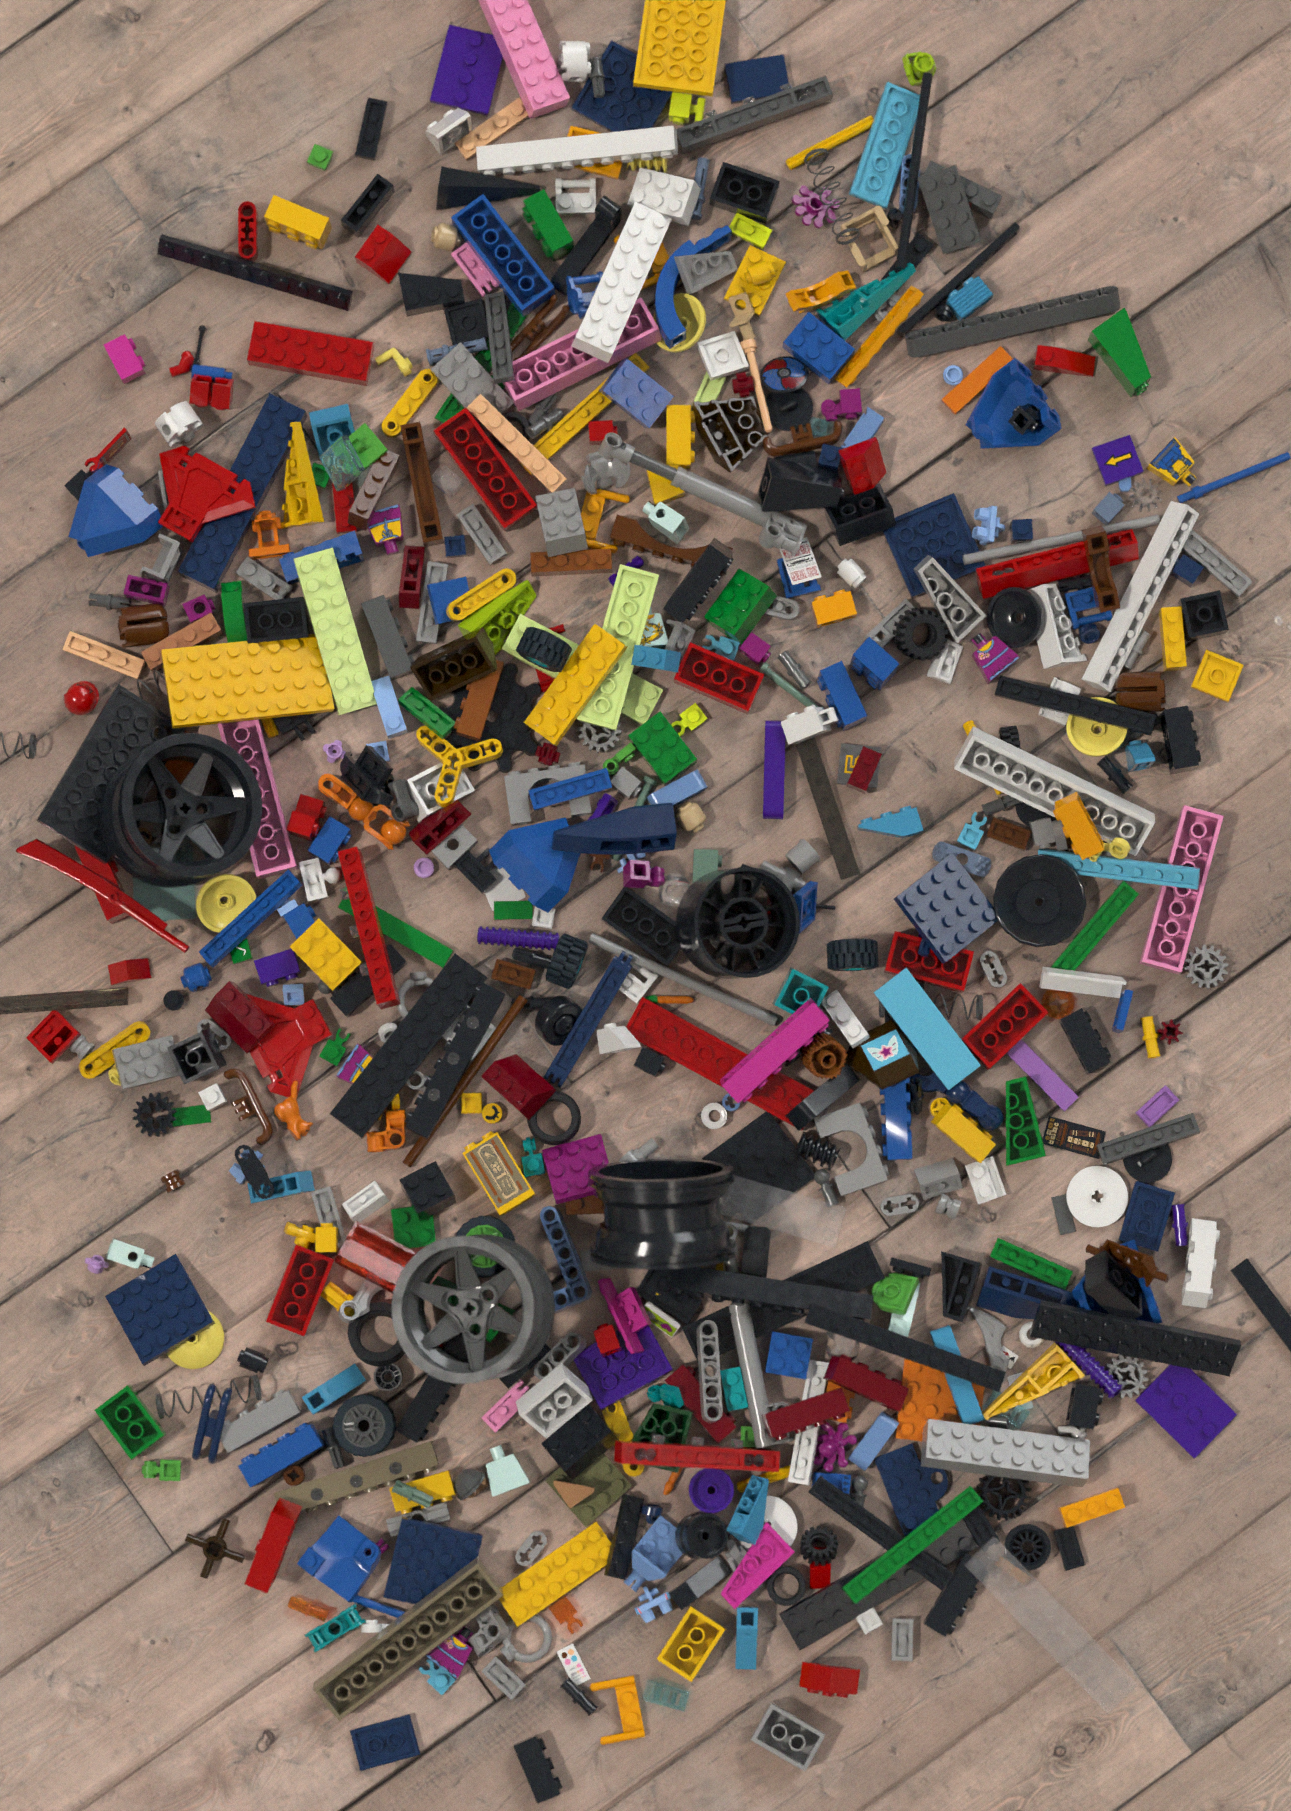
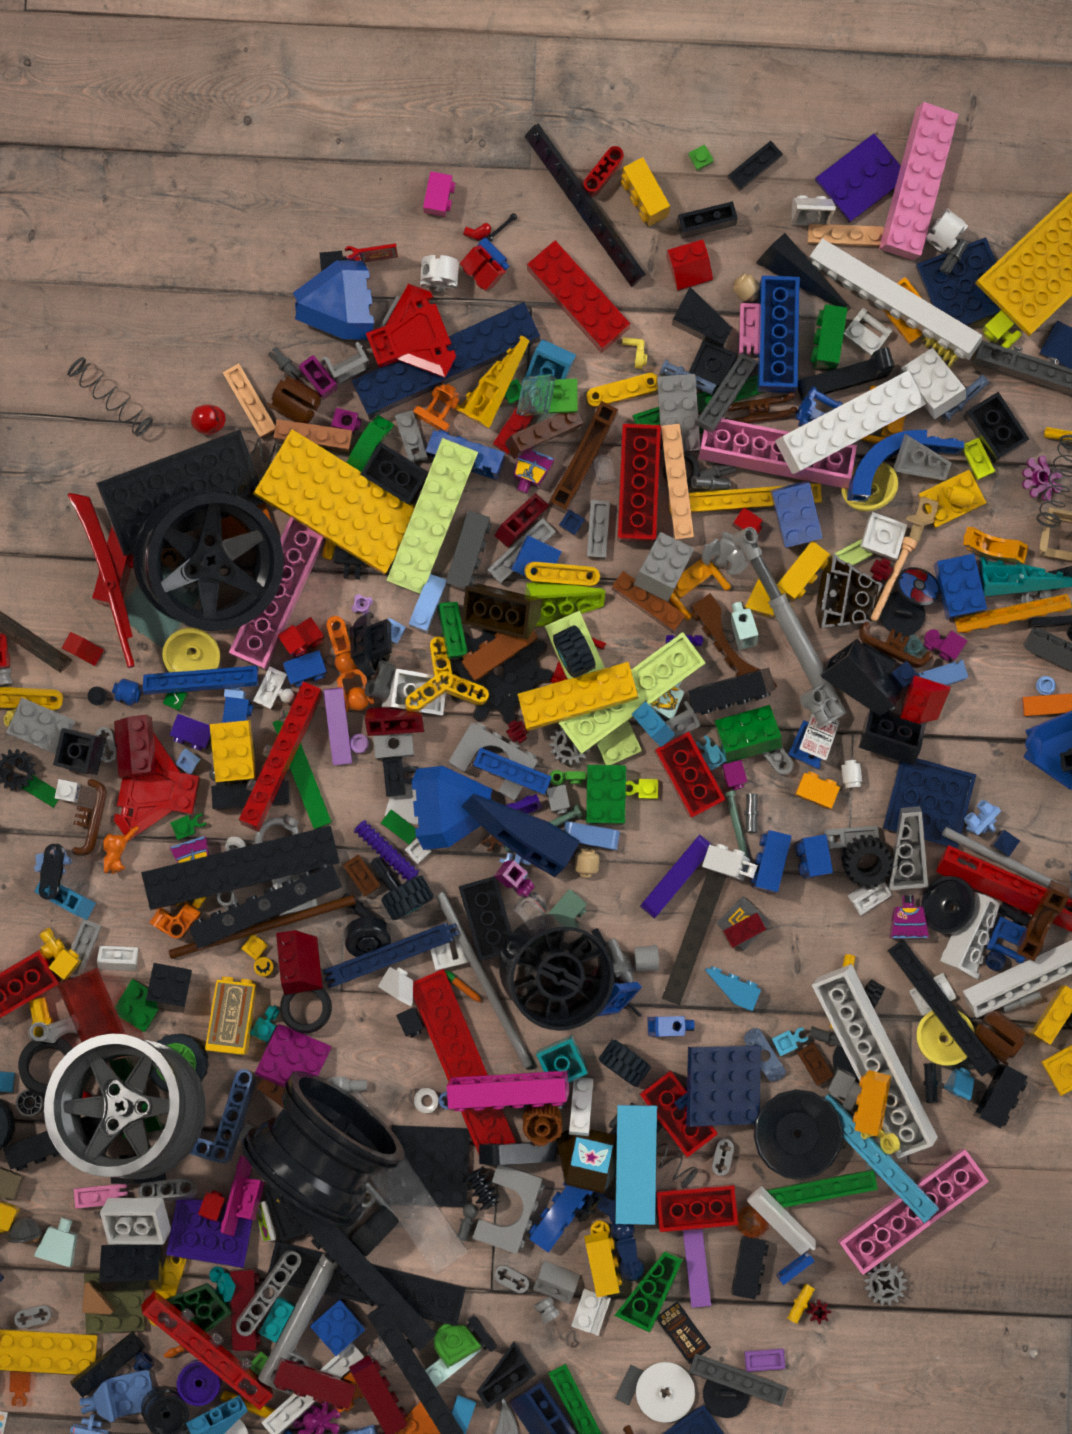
camera: 35 degrees right, 0 degrees up
none -> medium lavender tile [324,687,352,765]
none -> torso [647,1016,695,1037]

